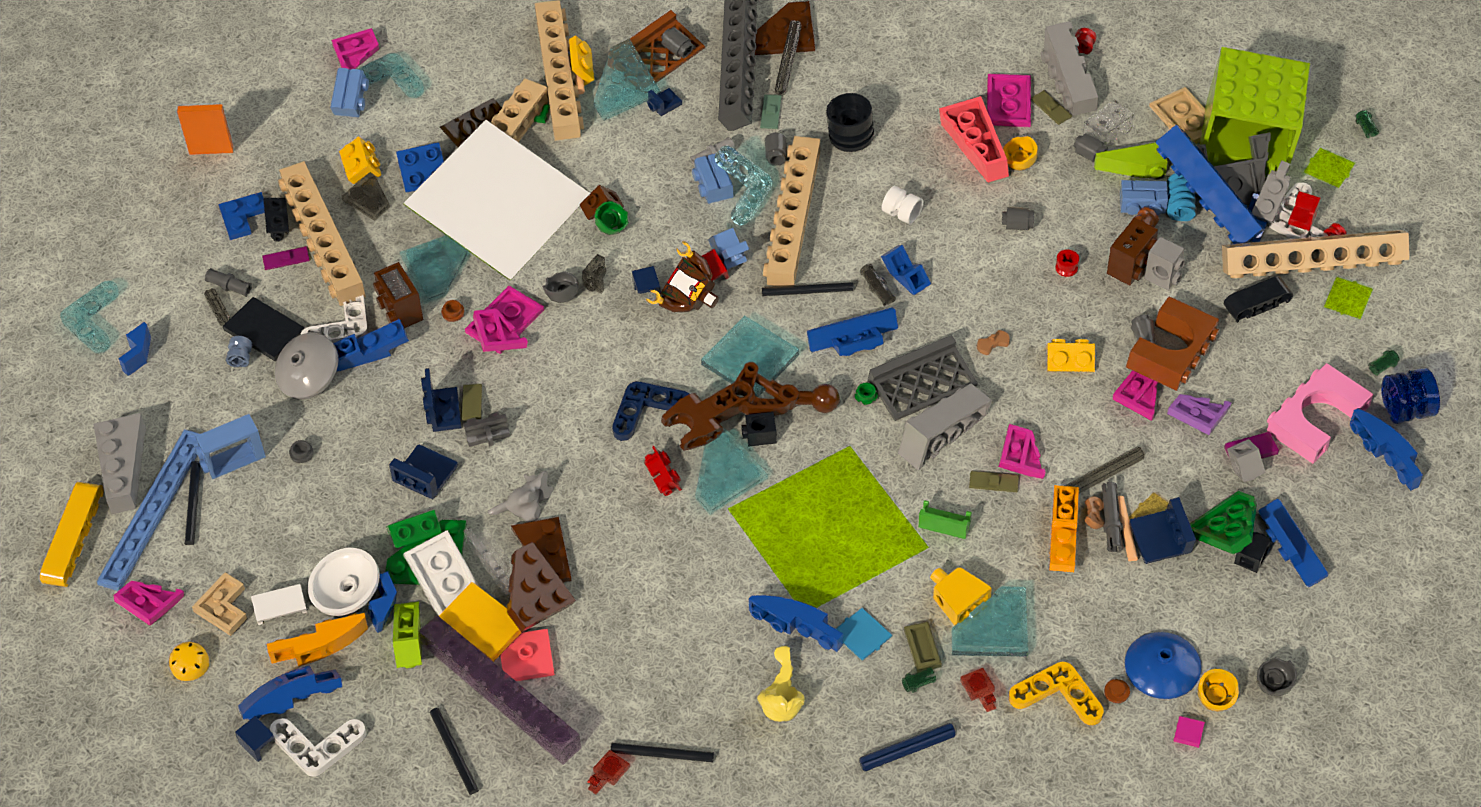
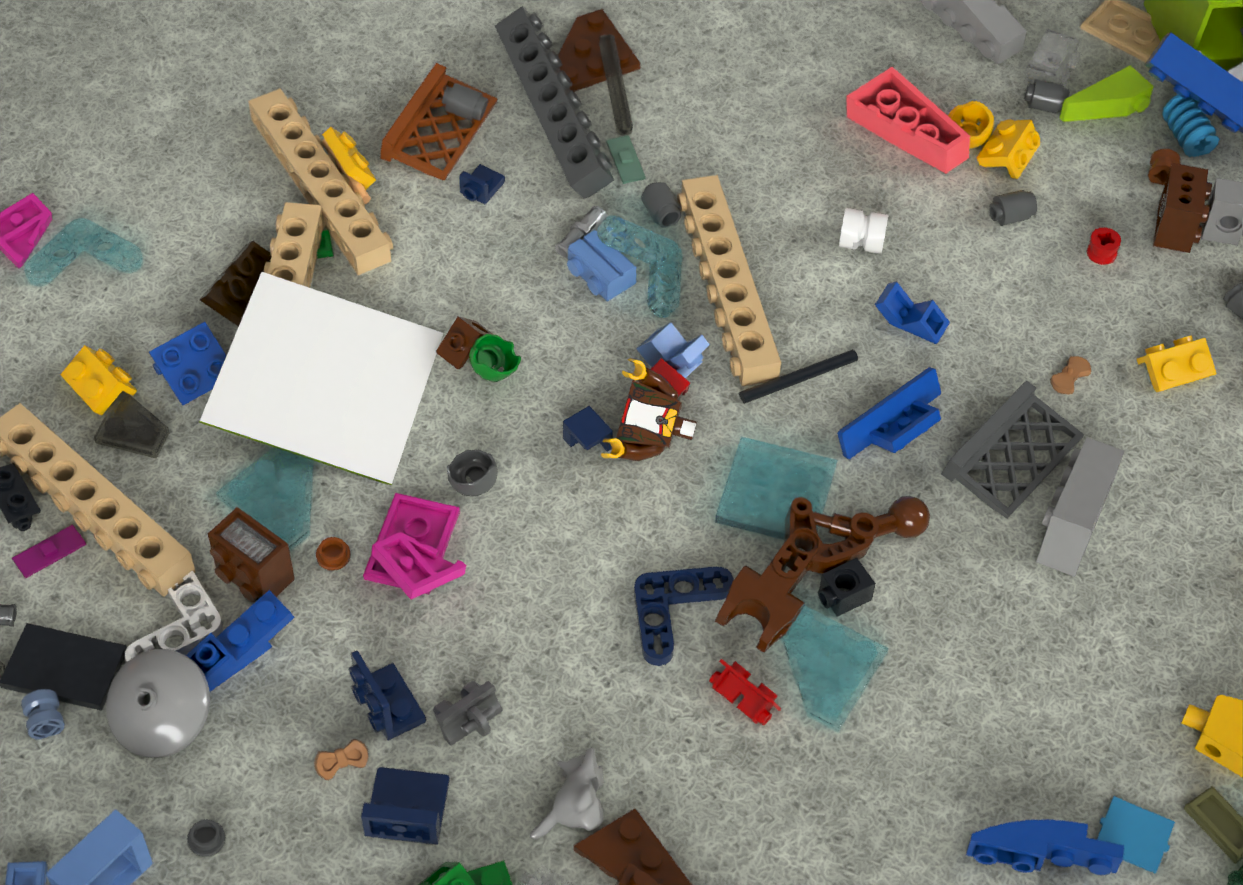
camera: 25 degrees left, 0 degrees up
medium blue brick [330,68,369,117] -> none
olive piece [462,384,482,420] -> none
clear smoke bracket [582,254,607,294] -> none
clear light blue plate [593,38,661,121] -> none
clear neon green piece [728,446,929,608] -> none
black wheel [826,93,874,152] -> none
green plate [855,383,878,405] -> none
clear smoke pin [860,264,896,306] -> none
bright green hinge [918,500,972,539] -> none
olive piece [969,471,1019,492] -> none
dark pink tile [987,74,1031,127] -> none
dark pink wing [998,424,1046,479] -> none
olive piece [1031,90,1072,125] -> none
medium blue brick [1120,180,1168,215] -> none
none -> medium nougat piece [314,739,369,780]
none -> yellow bracket [977,119,1040,179]

